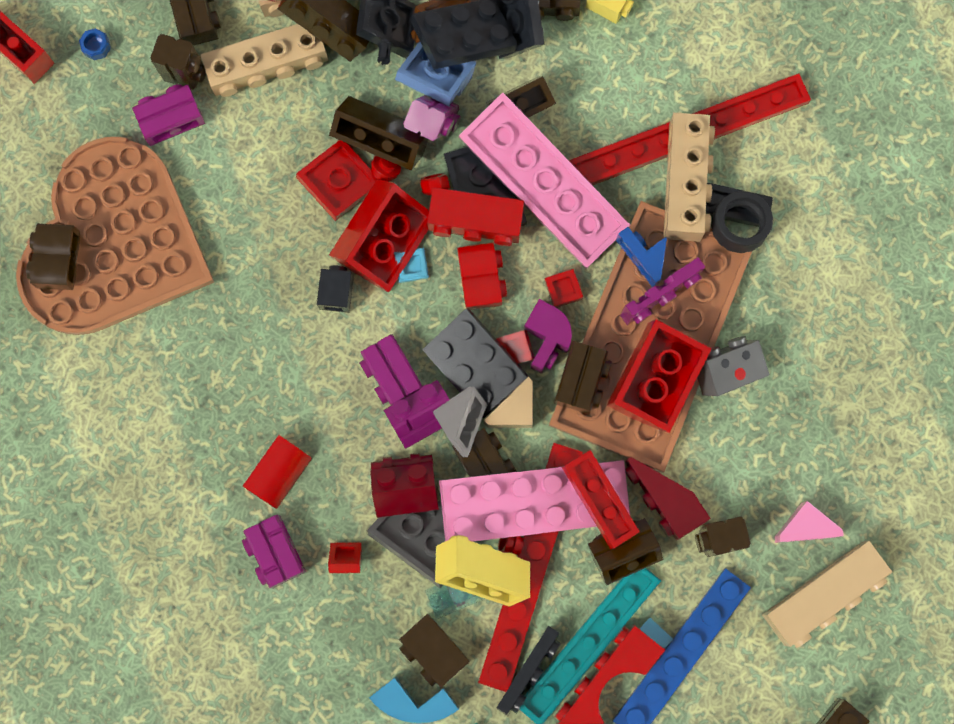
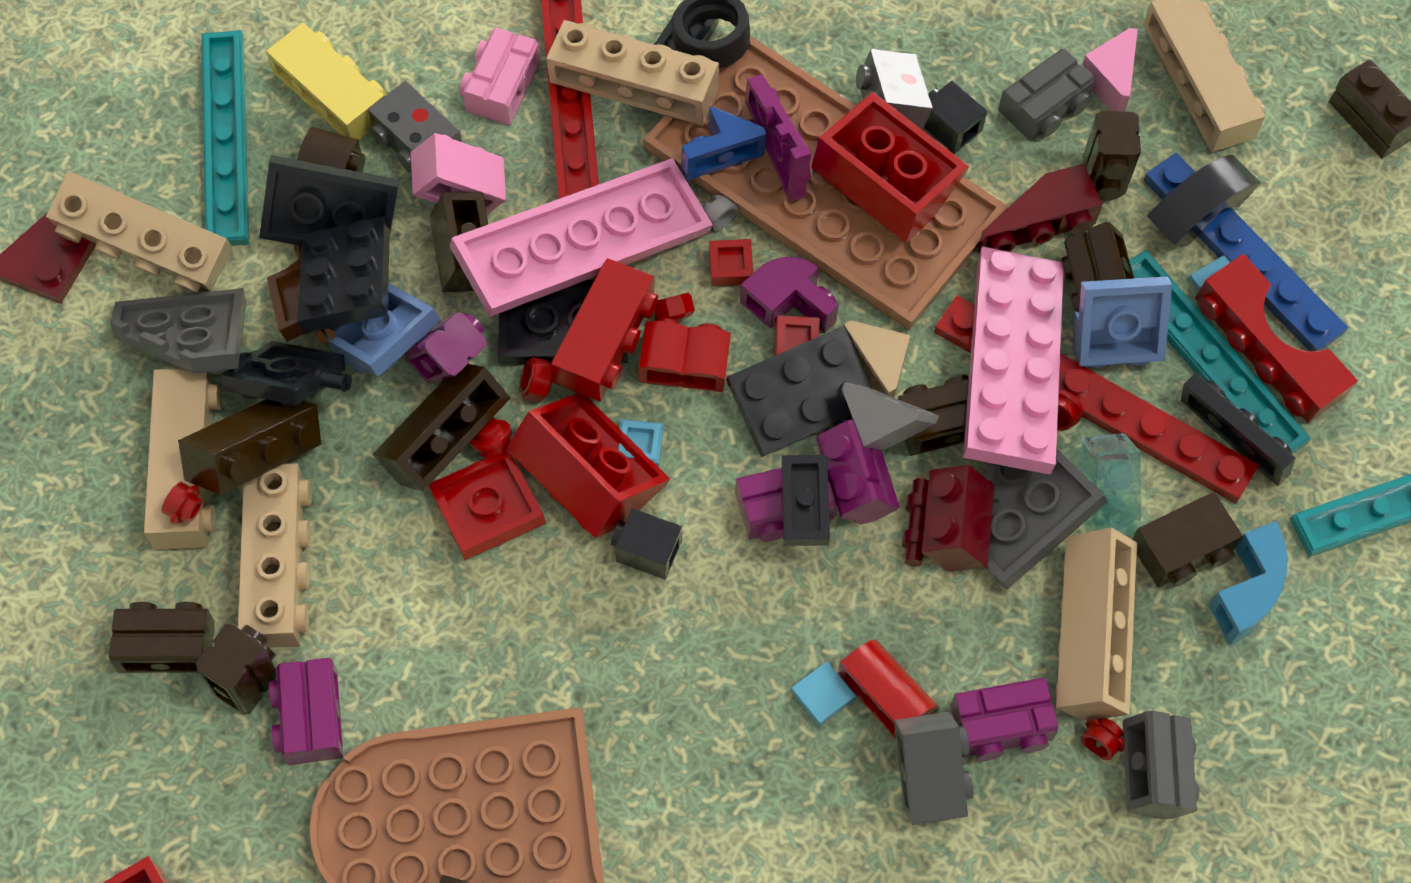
camera: 80 degrees left, 15 degrees down
blue tile [79,28,111,61] -> none
red plate [328,542,362,574] -> none
light yellow brick [435,535,530,606] -> none
dark brown brick [554,341,612,414] -> none
red plate [562,450,640,549] -> none
none -> dark grey brick [368,80,462,174]
none -> bright pink brick [411,133,506,214]
none -> bright pink brick [459,28,540,125]
none -> red tile [654,292,695,321]
none -> light grey hinge [703,195,738,232]
none -> black plate [781,455,830,546]
none -> medium azure tile [791,661,856,727]
none -> dark grey brick [894,712,973,825]
none -> black brick [924,80,987,154]
none -> dark grey brick [998,48,1095,141]
none -> tan brick [1055,527,1137,721]
none -> medium blue plate [1072,276,1172,368]
none -> red plate [1081,718,1124,760]
none -> dark grey brick [1123,710,1199,819]
none -> black brick [1147,155,1261,245]

